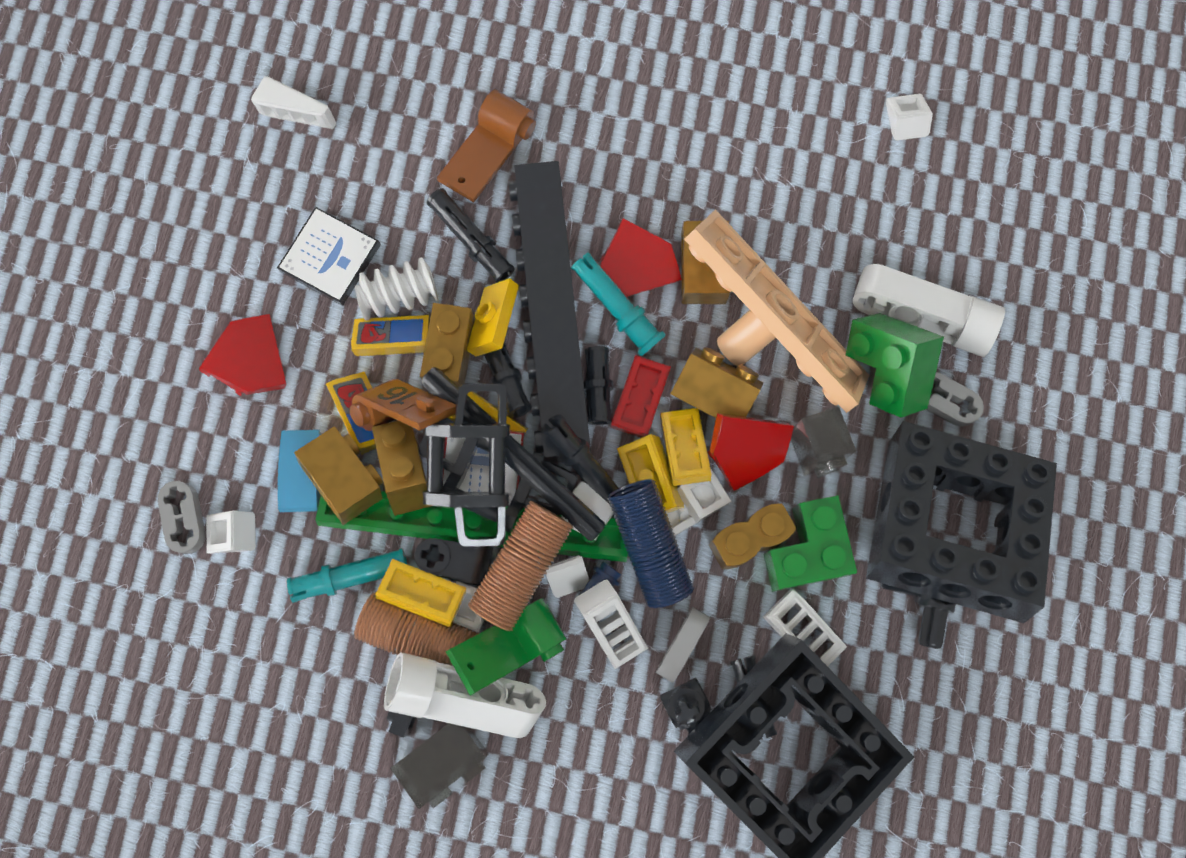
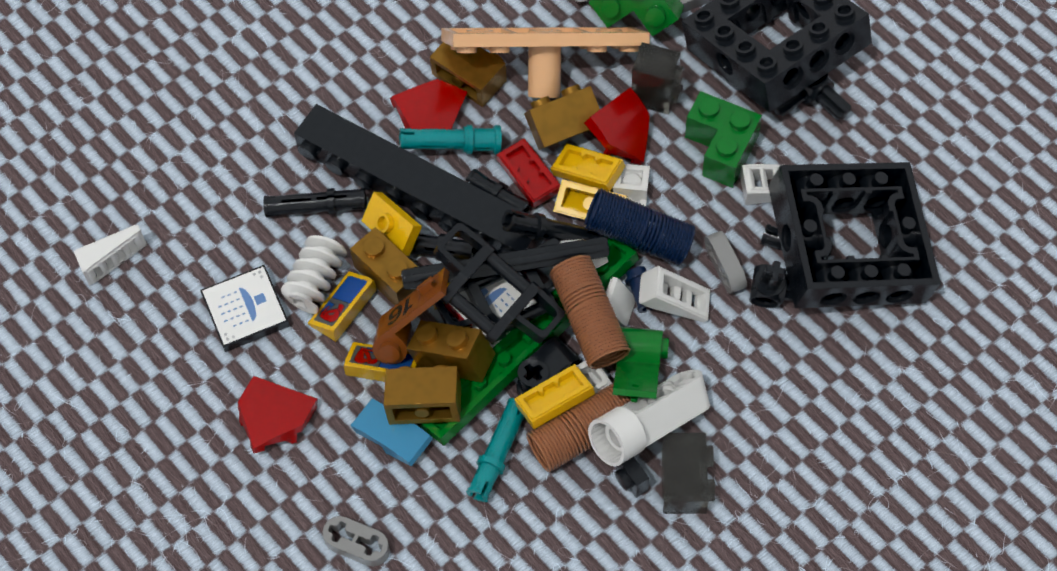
camera: 50 degrees left, 15 degrees down
white slope [206,510,256,554] -> none
dark orange door [437,89,536,203] -> none
pearl gold brick [709,503,796,569] -> none

